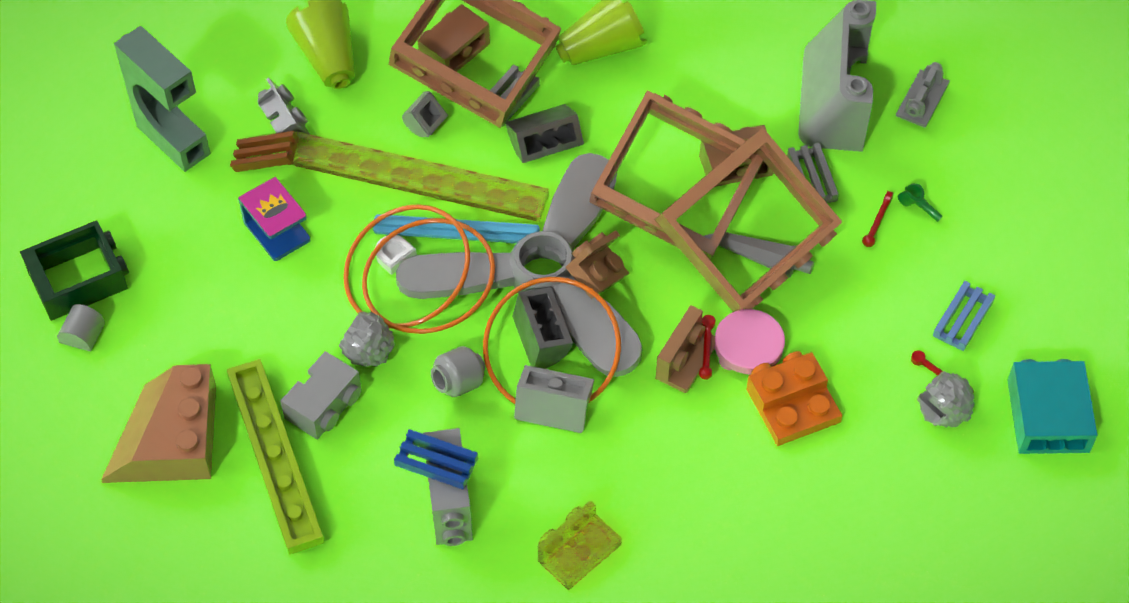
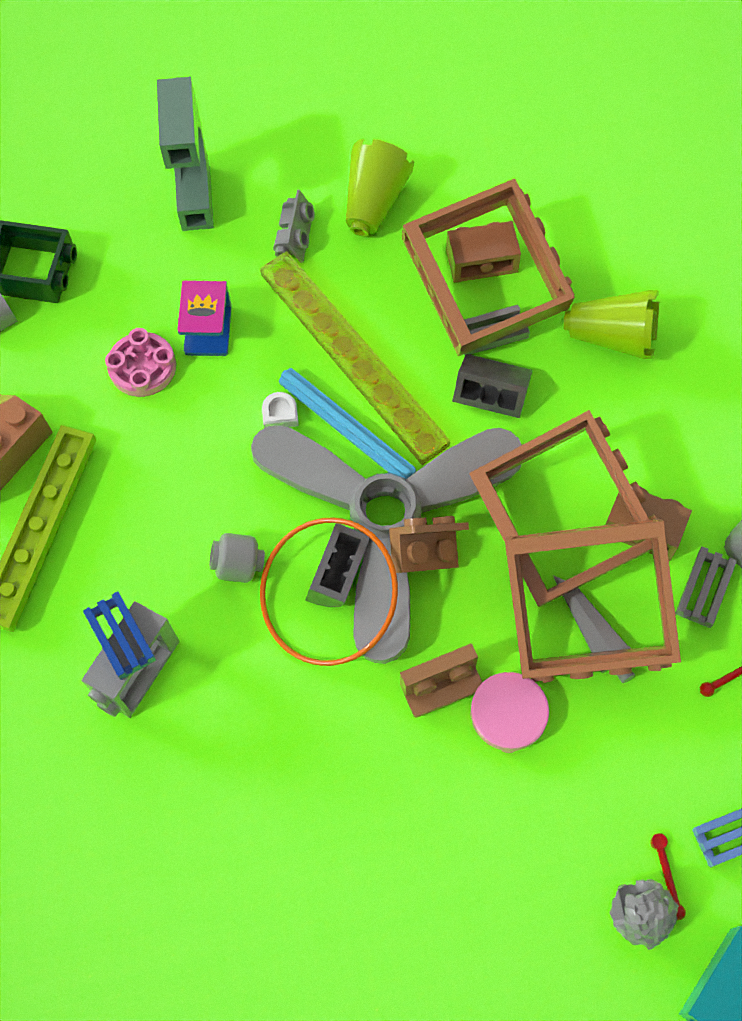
camera: 40 degrees right, 10 degrees up
dark orange tile [230,131,299,172] -> none
light grey brick [280,351,362,440] -> none
light grey piece [339,312,395,367] -> none
orange piece [343,204,470,329] -> none
orange piece [362,218,495,334] -> none
light grey brick [402,91,448,137] -> none
light grey panel [514,365,594,433] -> none
clear yellow bracket [537,500,622,591] -> none
red hinge [699,315,716,380] -> none
orange plate [746,351,843,446] -> none
none -> bright pink tile [105,328,176,397]

